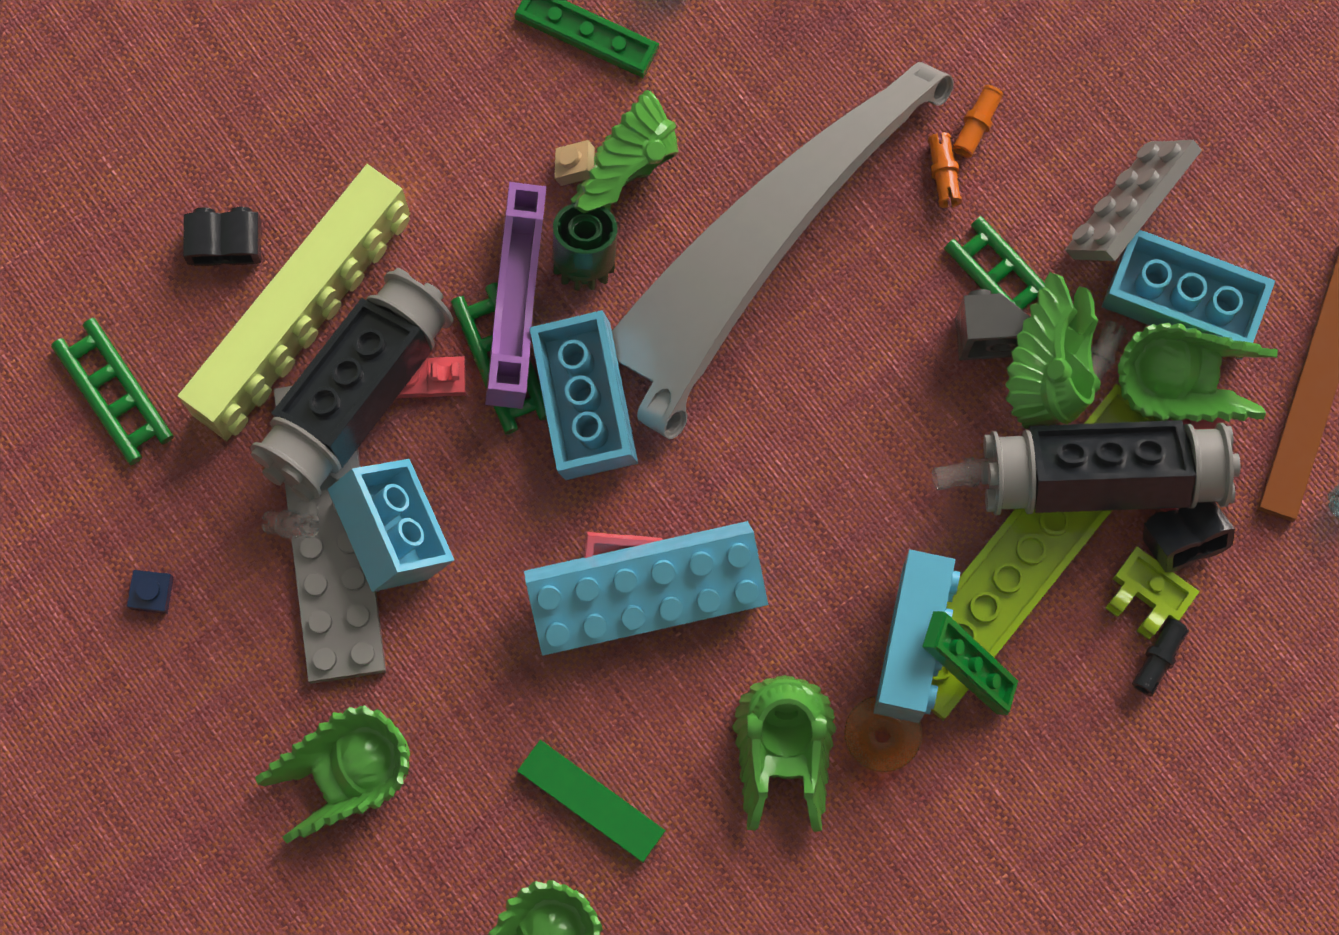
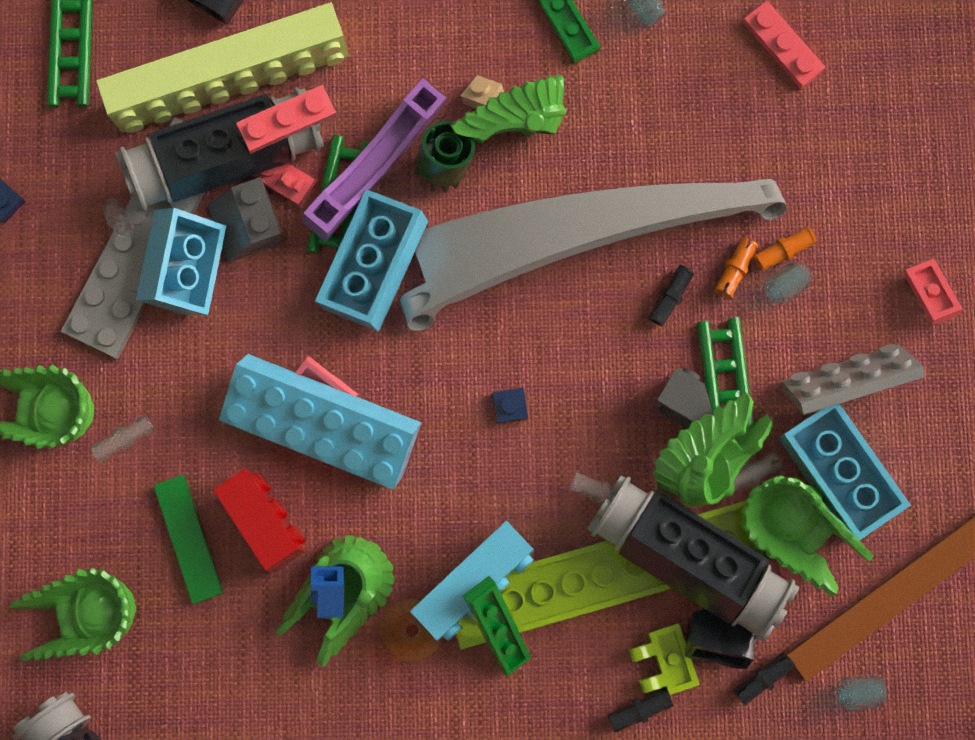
camera: 40 degrees right, 5 degrees up
none -> clear pin [91,414,155,463]
none -> dark grey slope [208,177,286,263]
none -> red brick [213,468,306,572]
none -> coral plate [236,85,336,154]
none -> blue brick [311,566,344,619]
none -> dark blue plate [493,387,528,424]
none -> black pin [647,265,694,327]
none -> black pin [732,651,796,706]
none -> clear light blue brick [765,261,813,305]
none -> coral plate [904,259,963,325]

